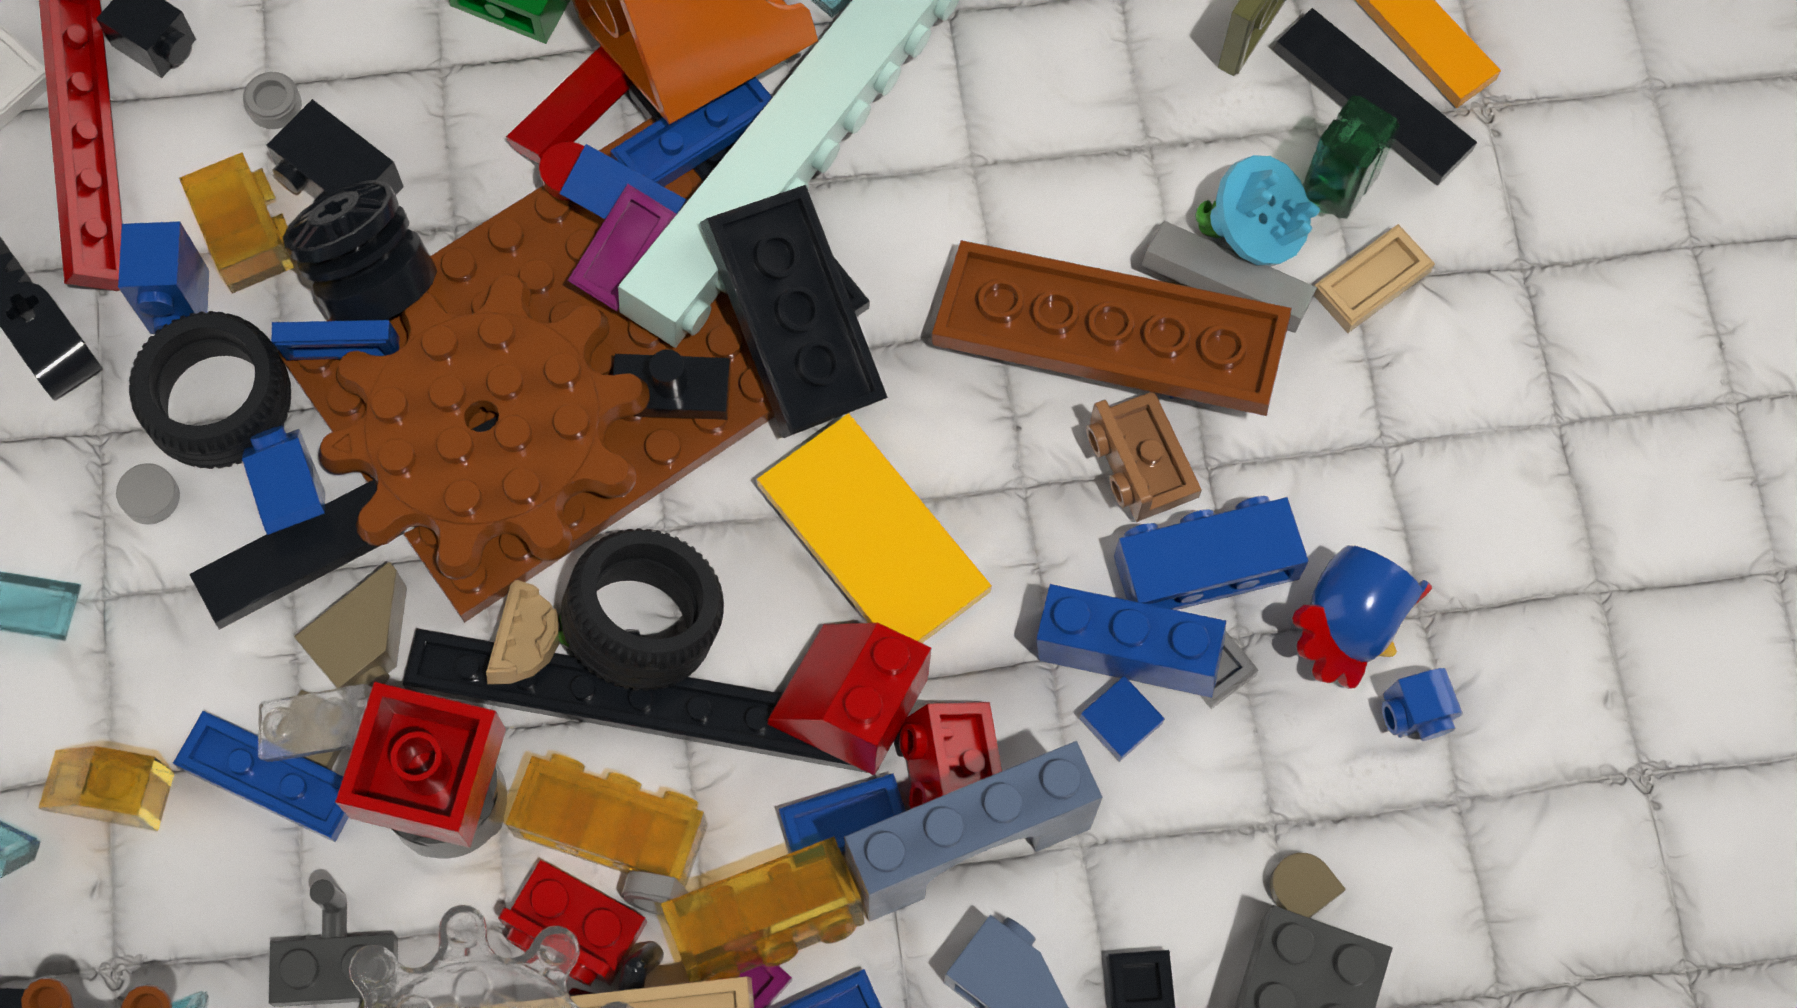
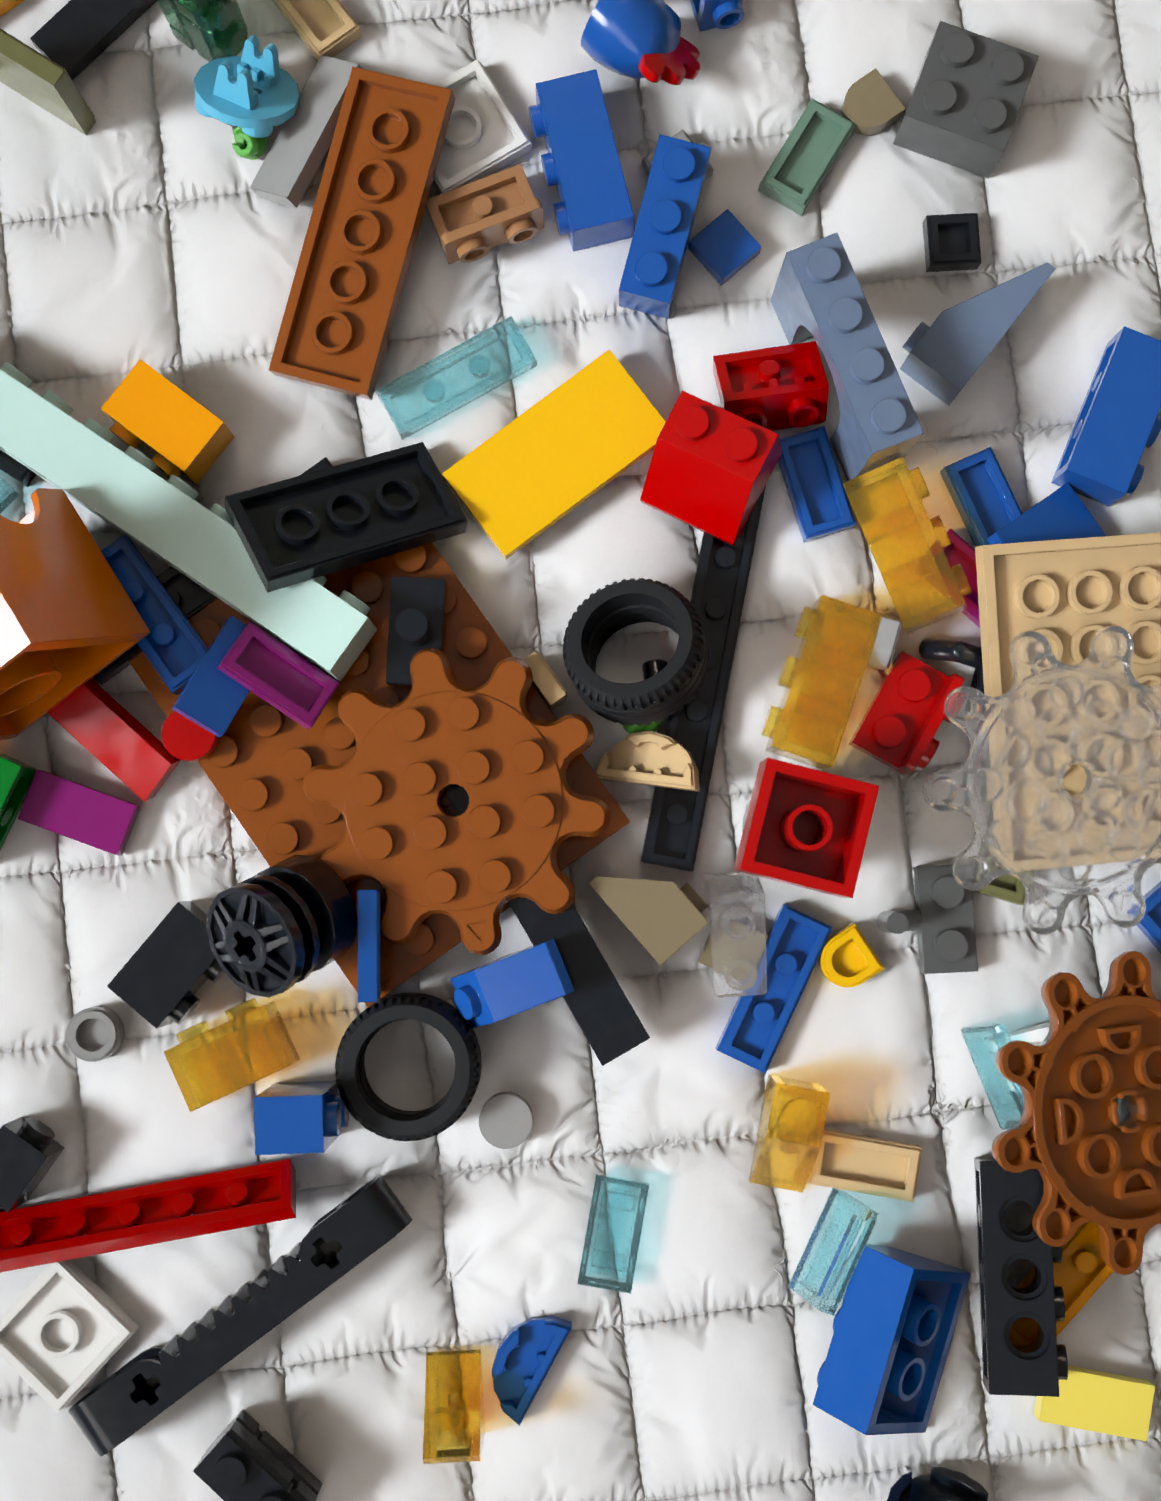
camera: 90 degrees left, 15 degrees up
none -> magenta tile [18,769,141,856]
none -> light orange brick [101,359,235,485]
none -> clear light blue tile [375,316,537,440]
none -> white tile [433,58,532,194]
none -> tan tile [523,651,567,711]
none -> sand green tile [758,98,856,216]
none -> tan tile [805,1126,922,1202]
none -> yellow tile [818,923,885,988]

